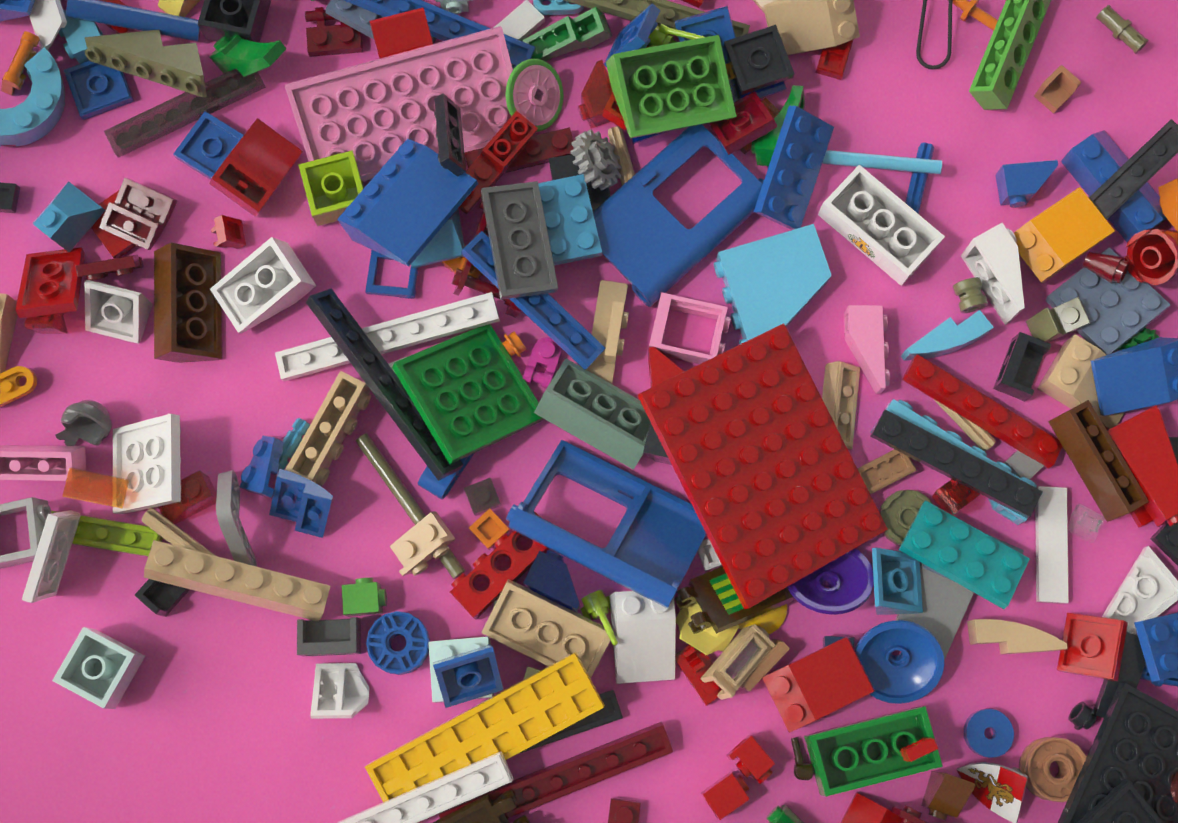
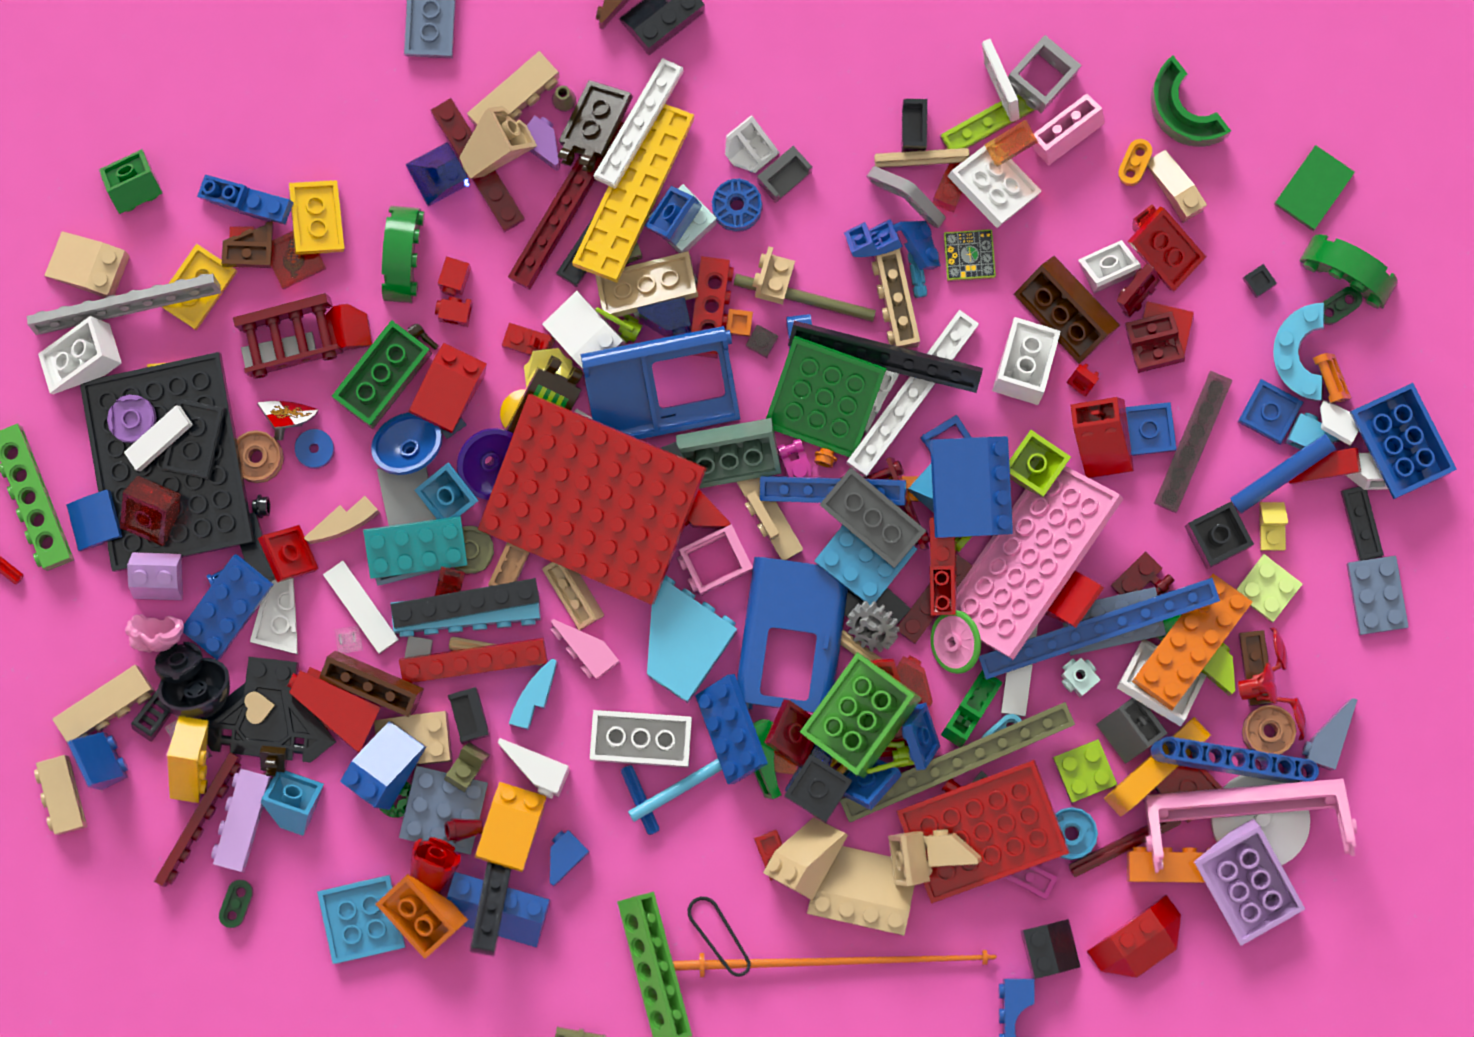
camera: 140 degrees right, 5 degrees up
dark azure slope [33,181,105,252] -> none
light aqua brick [52,627,145,709] -> none
dark grey hat [55,400,112,446] -> none
olive slope [85,30,207,97] -> none
tan brick [144,540,330,622] -> none
green slope [209,34,287,77] -> none
bright green brick [342,578,387,617] -> none
black plate [434,93,466,177] -> none
tan window [700,624,775,700] -> none
medium nougat tile [740,639,790,692] -> none
red tile [900,737,939,762] -> none
reddish brown slope [921,771,975,821] -> none
olive wheel [953,277,988,313] -> none
nougat panel [1034,64,1081,114] -> none
none -> tile [944,229,996,281]

